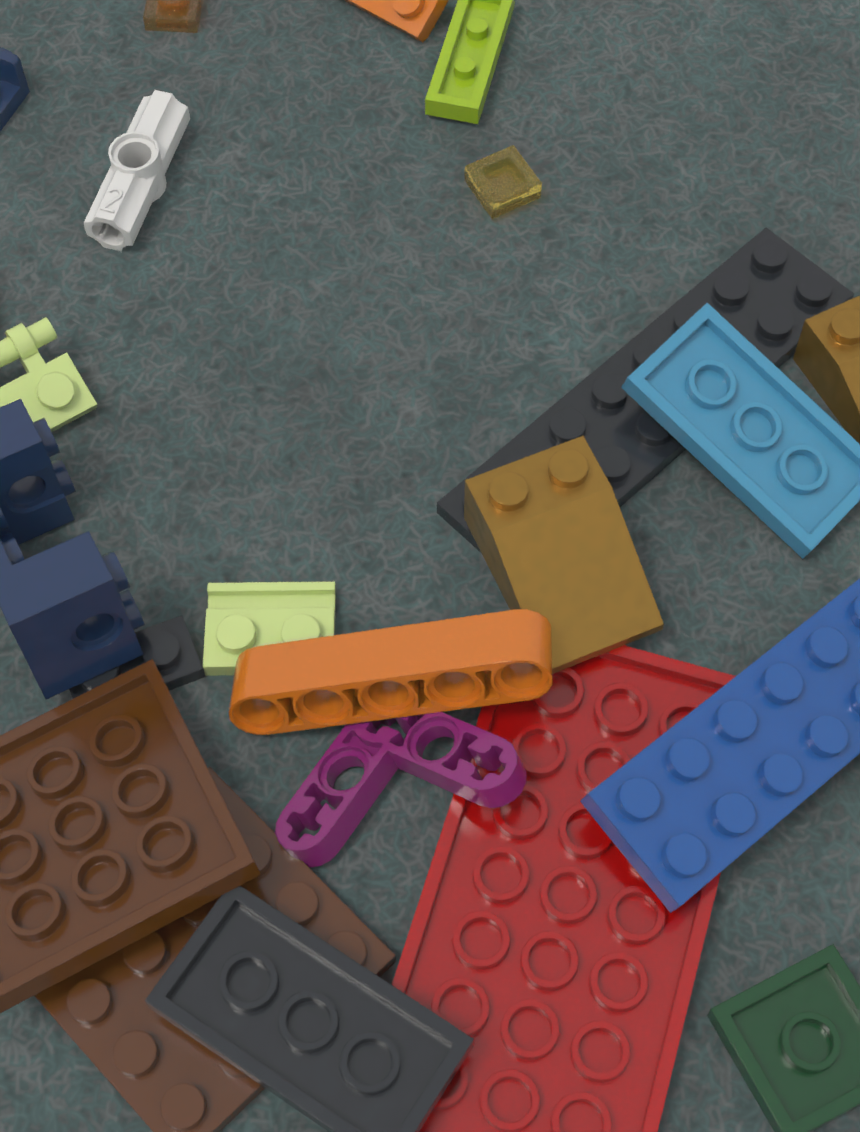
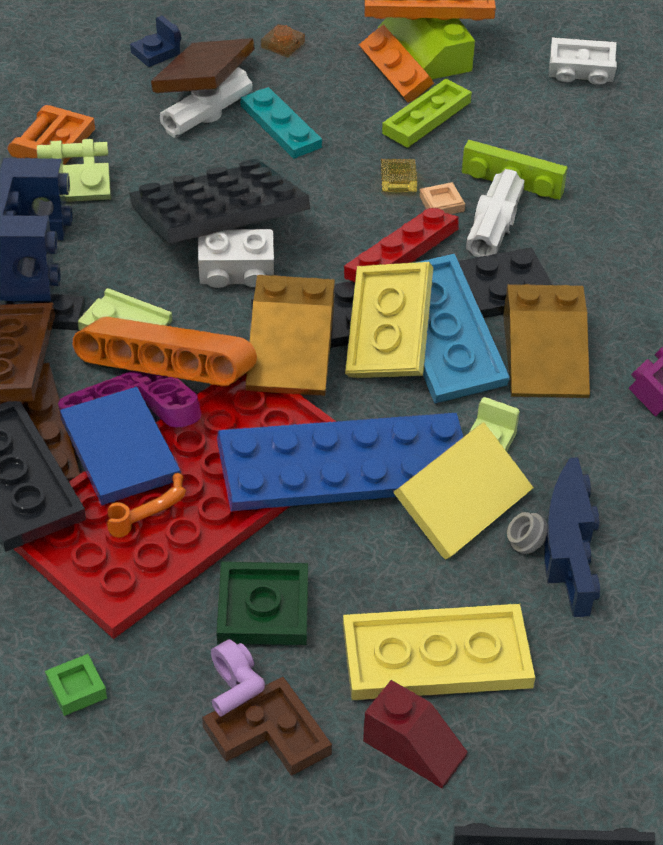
camera: 25 degrees right, 15 degrees down
none -> blue tile [60,387,181,506]
none -> orange piece [107,473,186,538]
none -> black plate [129,159,310,244]
none -> reddish brown tile [151,38,255,93]
none -> white bracket [198,229,274,288]
none -> teal plate [240,87,322,159]
none -> red plate [344,208,459,282]
none -> light yellow tile [345,262,433,378]
none -> light nougat tile [420,182,465,214]
none -> lime plate [462,140,568,200]
none -> white piece [466,169,524,257]

